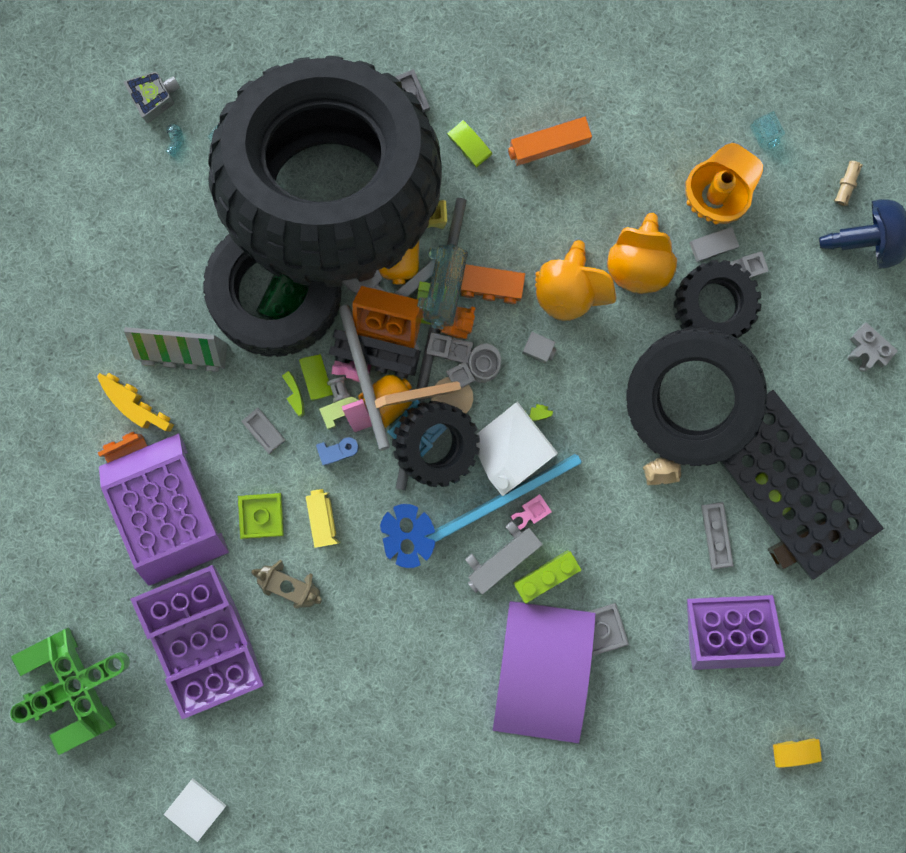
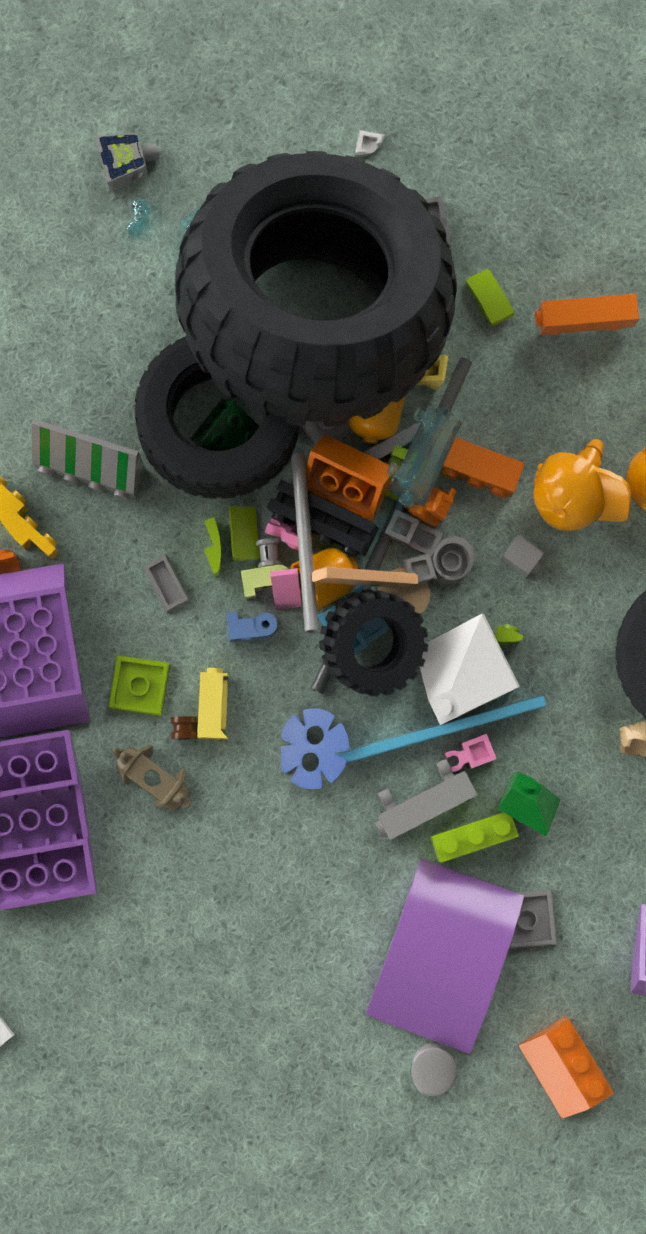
camera: 10 degrees right, 5 degrees down
none -> reddish brown wheel [171,716,198,740]
none -> white tile [355,130,385,157]
none -> light grey piece [411,1043,456,1097]
none -> green slope [497,771,560,837]
none -> orange slope [518,1016,614,1118]

